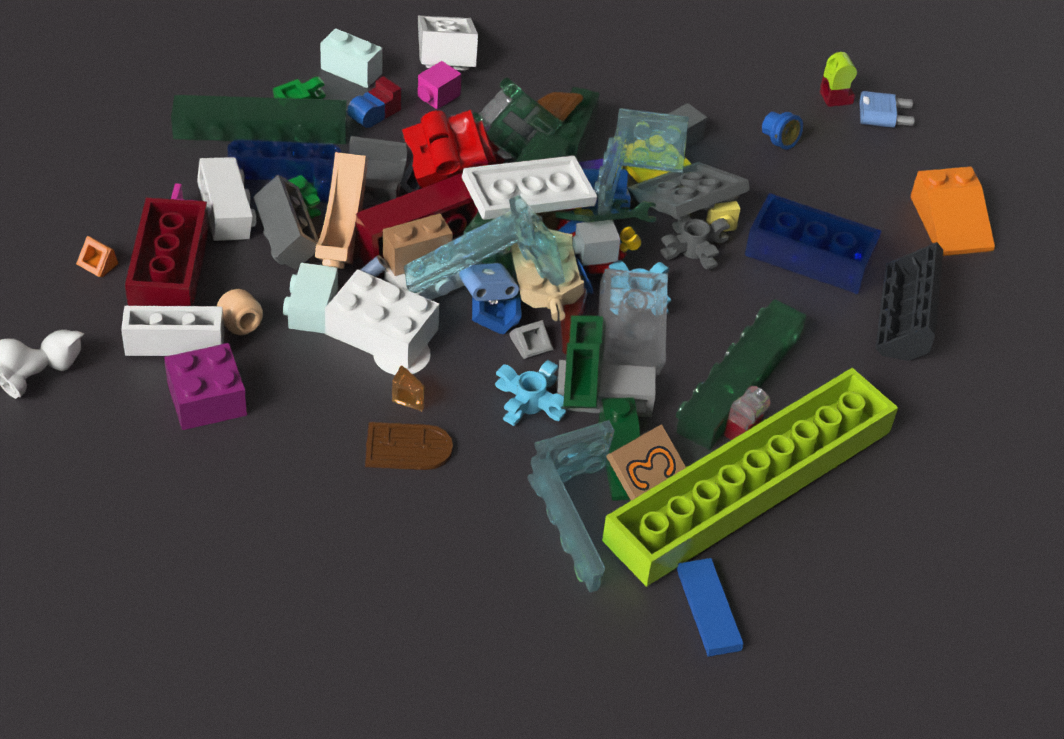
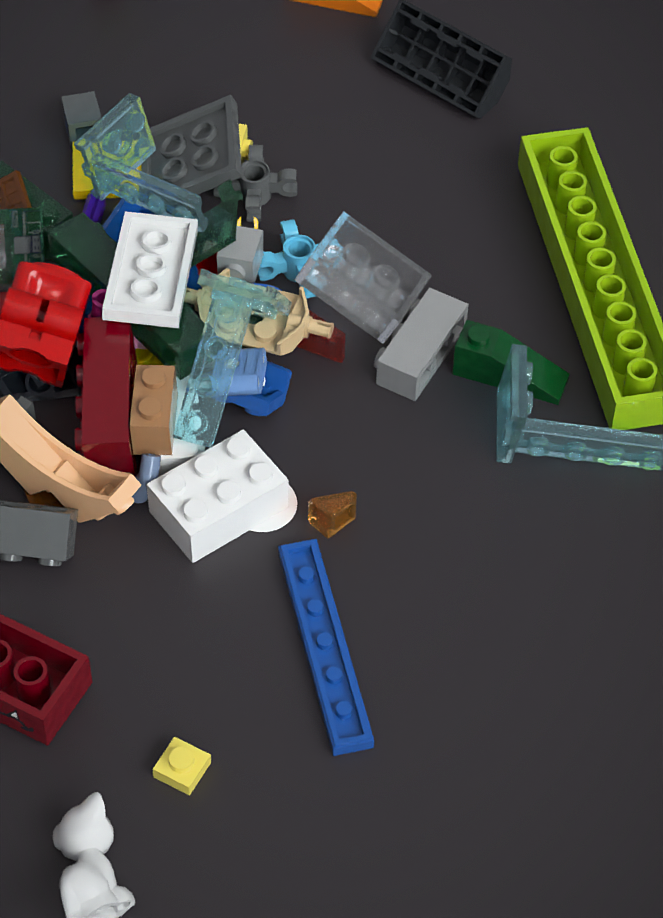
camera: 60 degrees left, 5 degrees up
white brick [121,306,225,356] -> none
magenta brick [164,343,247,430] -> none
light nougat head [216,289,263,335] -> none
light aqua brick [283,263,338,334] -> none
reddish brown window [365,422,453,470] -> none
medium azure pin [495,360,566,426] -> none
light grey slope [509,320,553,359] -> none
dark green slope [563,316,606,409] -> none
medium nougat tile [606,424,686,501] -> none
clear green brick [676,299,807,451] -> none
clear leg [724,386,770,440] -> none
clear blue brick [745,193,882,294] -> none
blue piece [762,111,803,150] -> none
none -> light yellow plate [153,737,211,796]
none -> blue tile [278,538,374,756]

